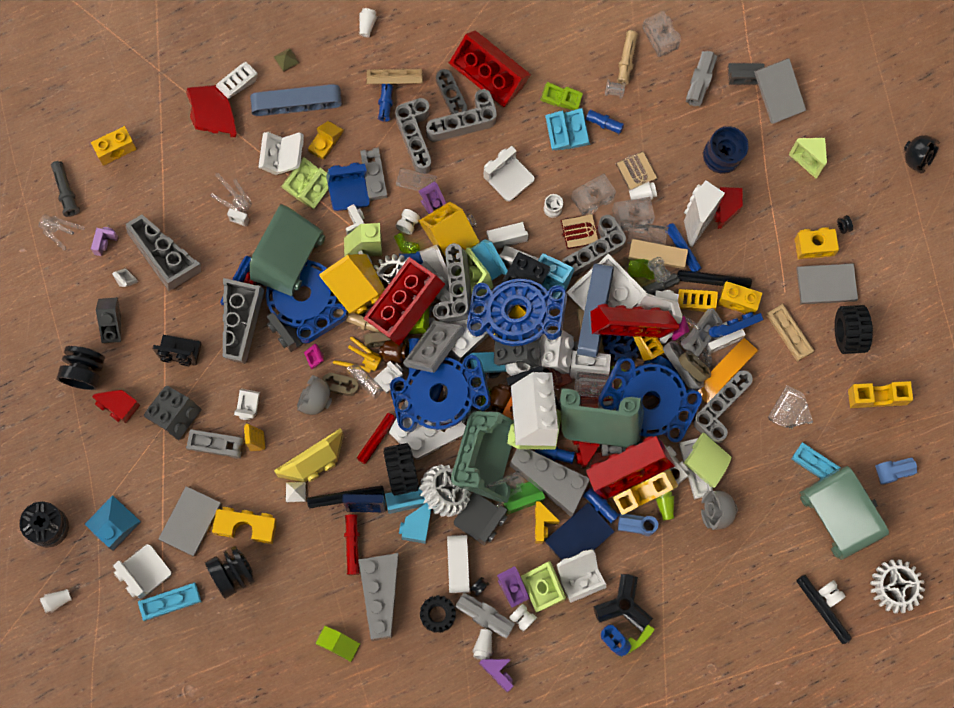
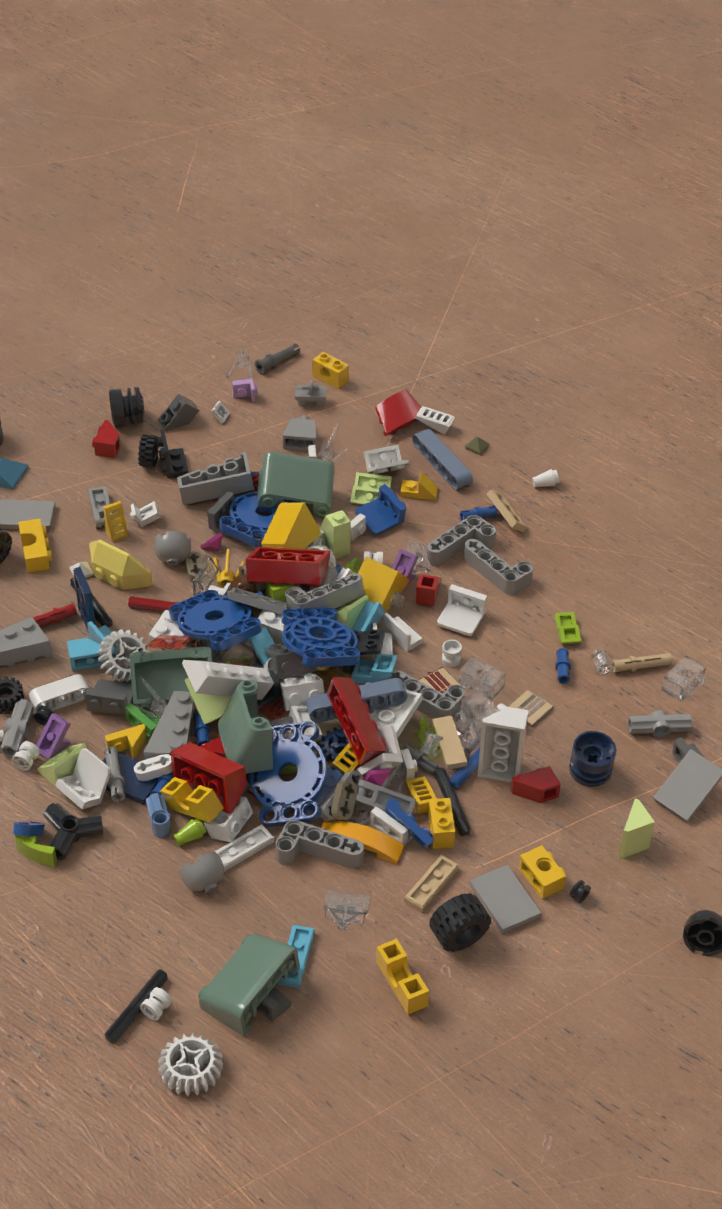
camera: 70 degrees right, 30 degrees down
light grey wedge [126,215,201,291] -> none
dark grey bracket [144,386,202,440] -> none
light grey plate [360,147,387,201] -> none
black tyre [383,443,419,496] -> none
dark grey beam [436,69,467,115] -> none
red slope [449,30,531,107] -> none
medium azure slope [545,108,590,150] -> none
yellowish green slope [684,433,732,488] -> none
medium blue piece [875,458,917,485] -> none
none -> light grey pin [104,747,125,802]
none -> white beam [134,754,173,781]
none -> black tyre [138,434,159,468]
none -> clear red piece [149,635,191,649]
none -> light grey torso [283,415,316,451]
none -> light grey hips [295,380,326,406]
none -> red slope [416,574,442,606]

